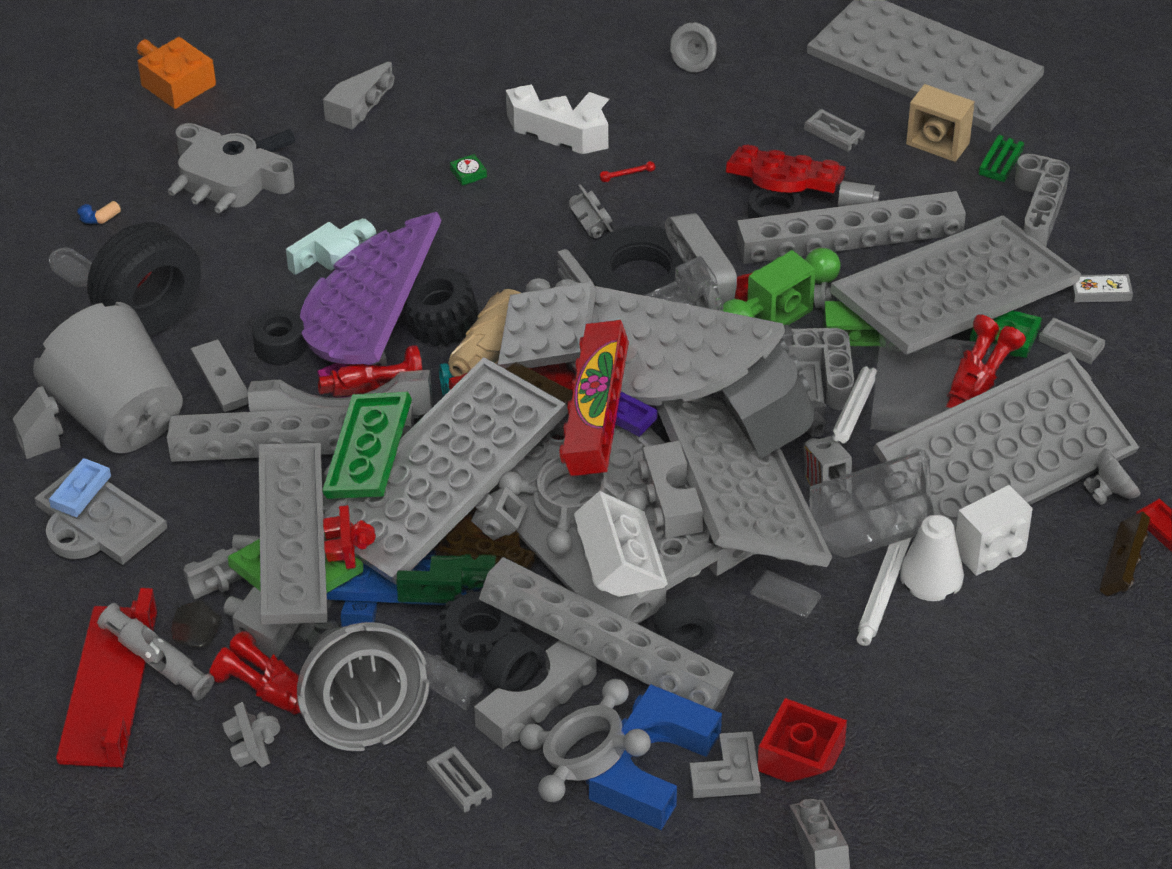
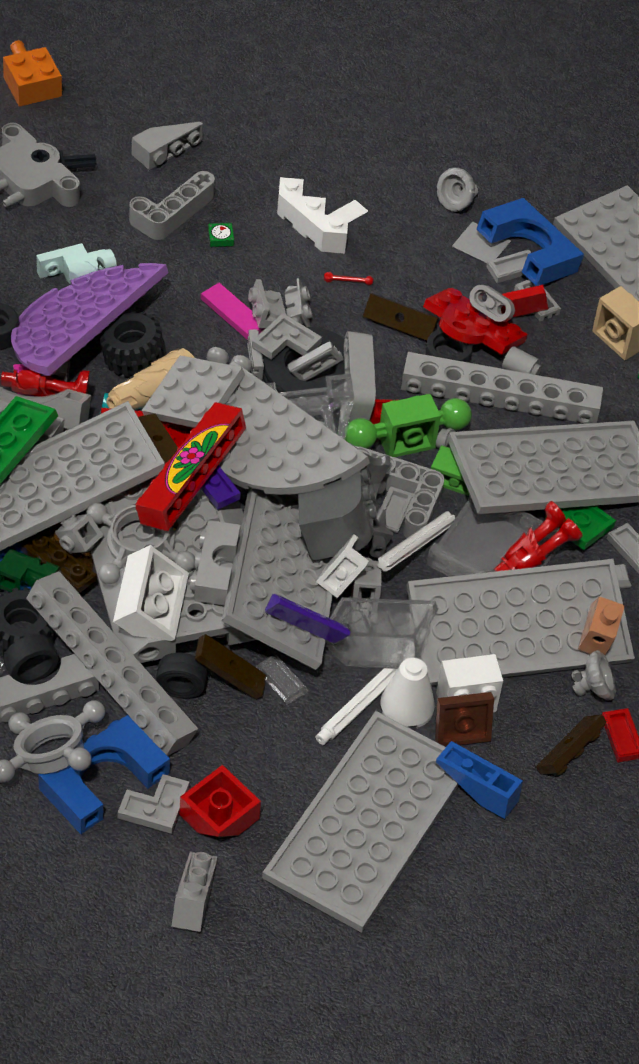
camera: 15 degrees right, 5 degrees up
none -> light grey beam [129,171,215,240]
none -> dark brown tile [195,634,266,699]
none -> dark pink tile [201,283,266,340]
none -> light grey bracket [248,279,286,328]
none -> light grey plate [252,313,322,359]
none -> light grey plate [262,711,459,933]
none -> dark purple slope [265,594,351,643]
none -> light grey tile [288,341,344,381]
none -> white panel [316,534,369,598]
none -> dark brown tile [363,293,439,340]
none -> copper plate [435,692,494,747]
none -> blue slope [436,741,523,819]
none -> light grey sticker [452,222,511,263]
none -> light grey plate [470,285,515,322]
none -> blue arch [476,198,584,286]
none -> light grey tile [486,250,531,283]
none -> red panel [501,285,548,317]
none -> nougat torso [578,597,624,655]

